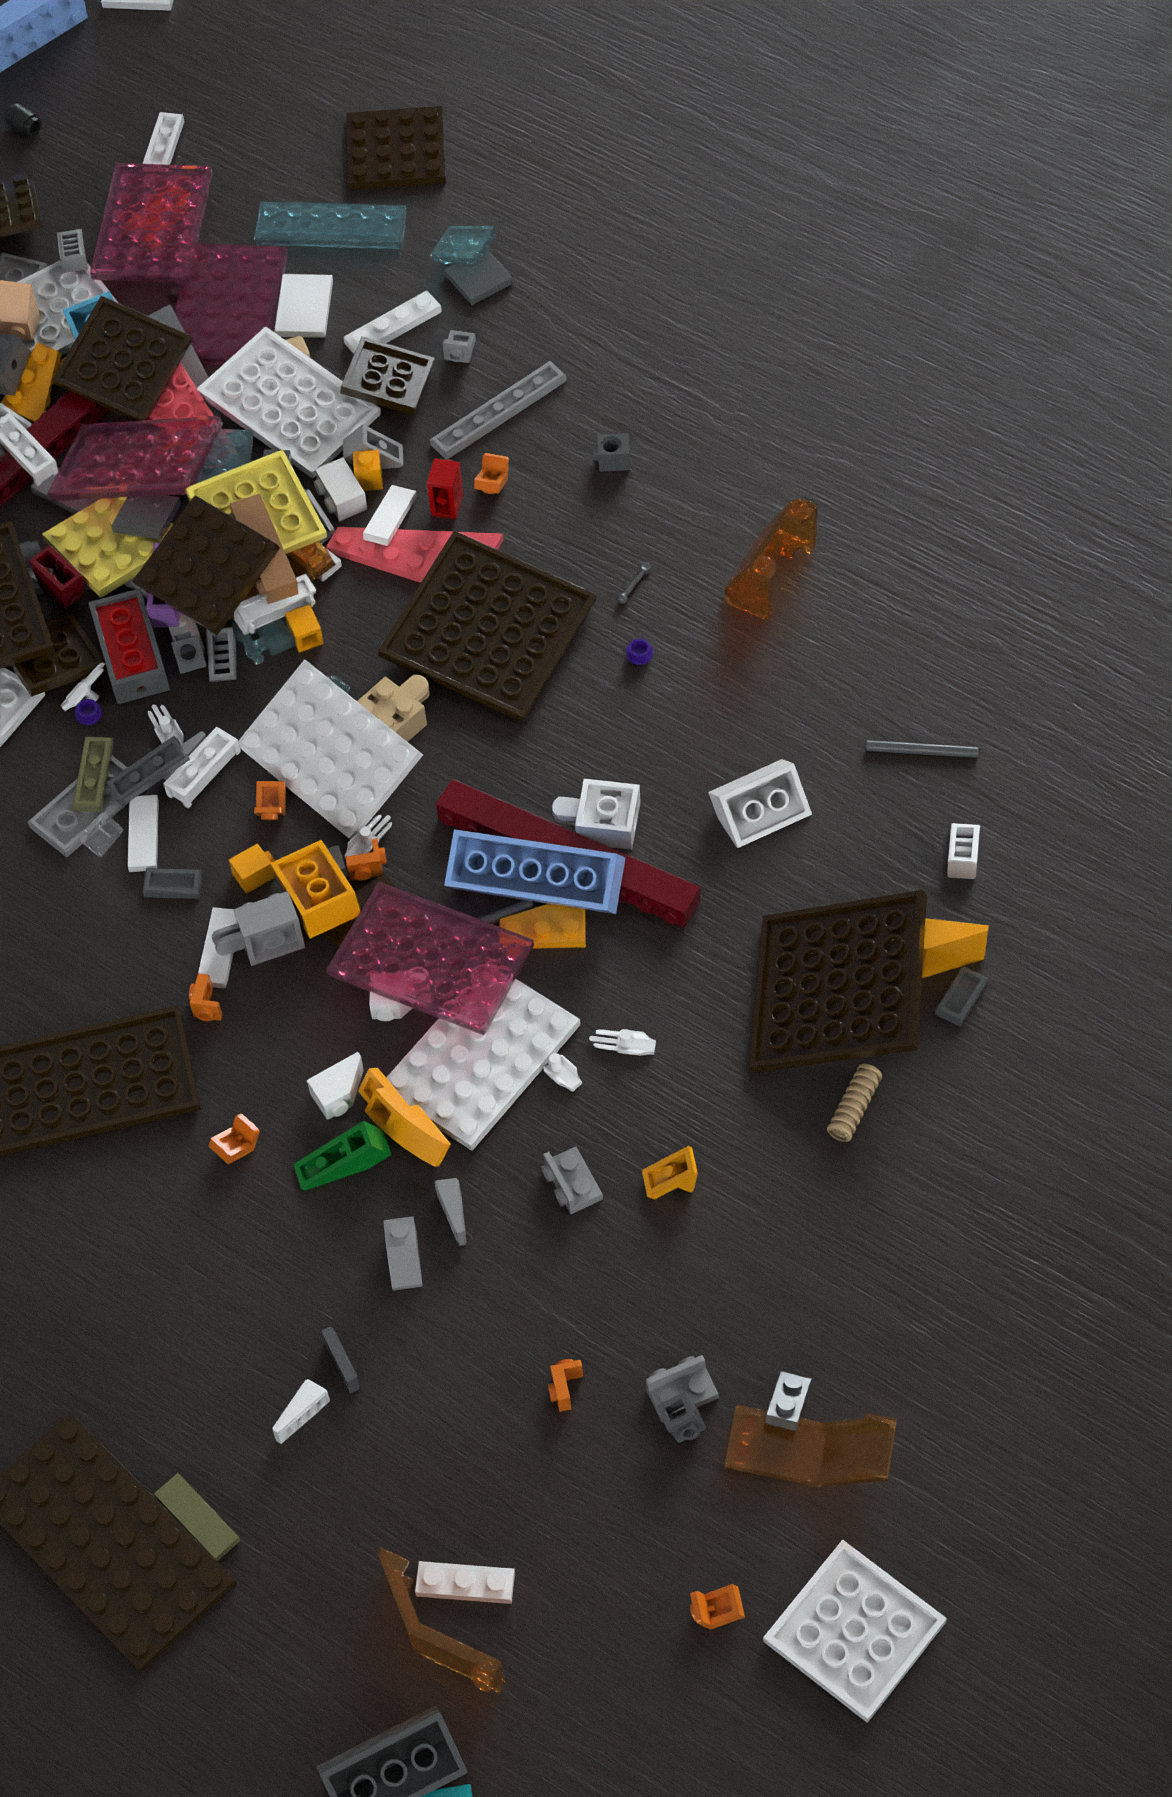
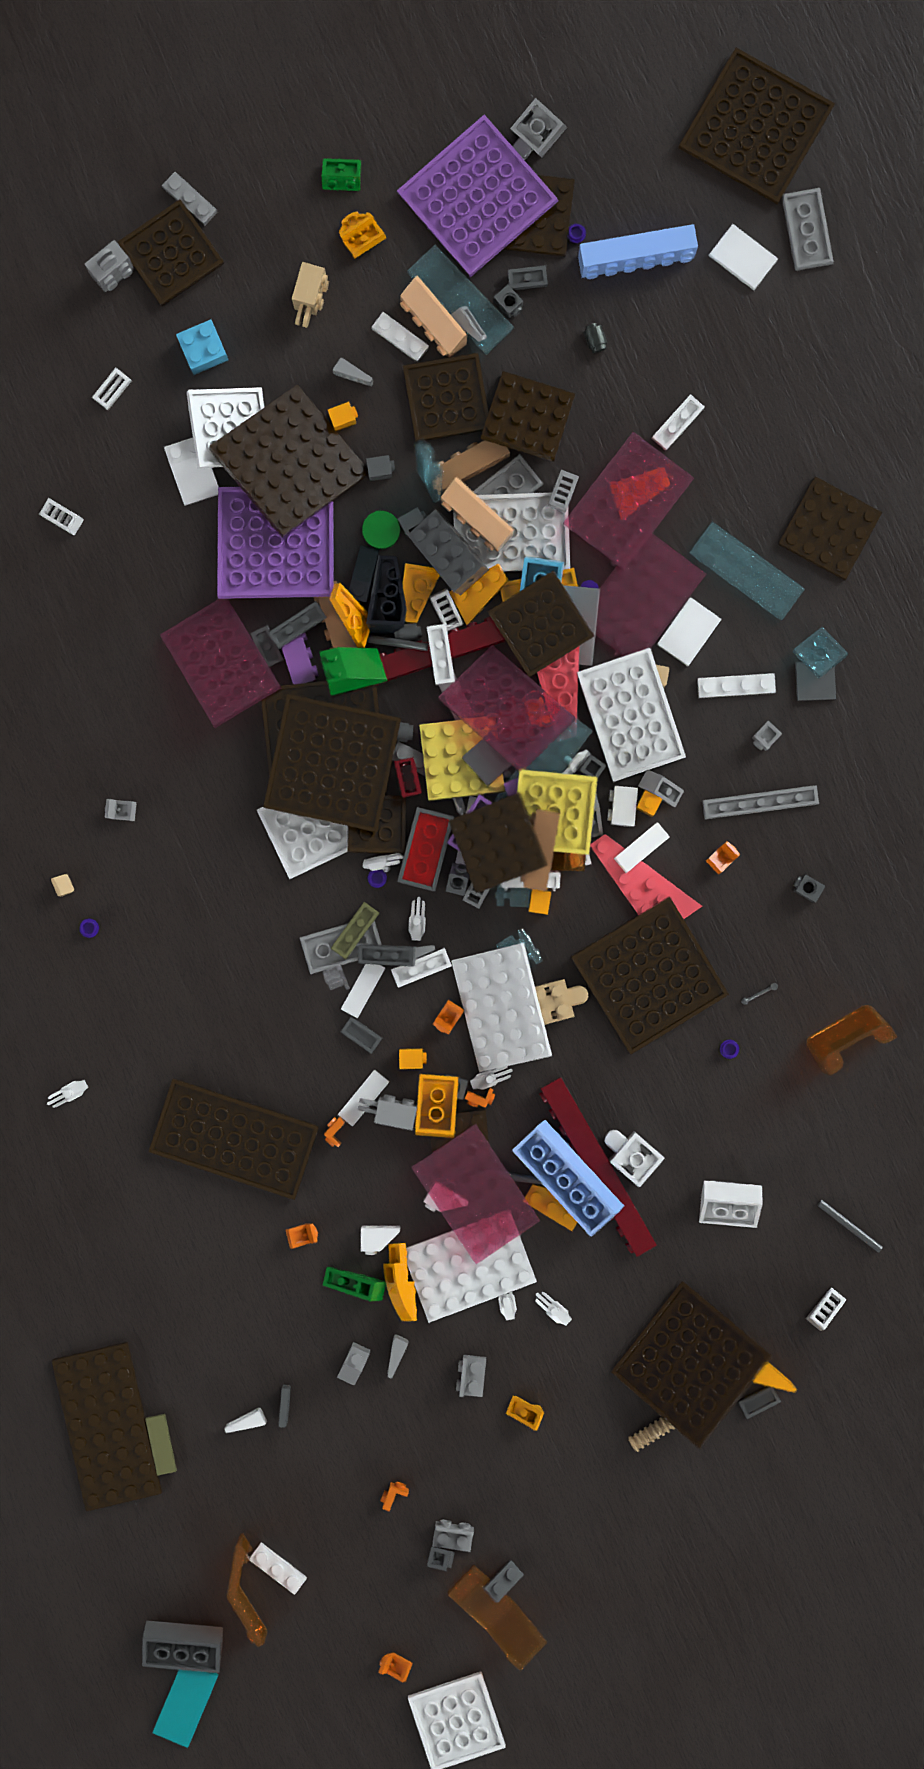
camera: 30 degrees right, 30 degrees up
plate [340,336,435,415] -> none
red brick [427,458,464,519] -> none

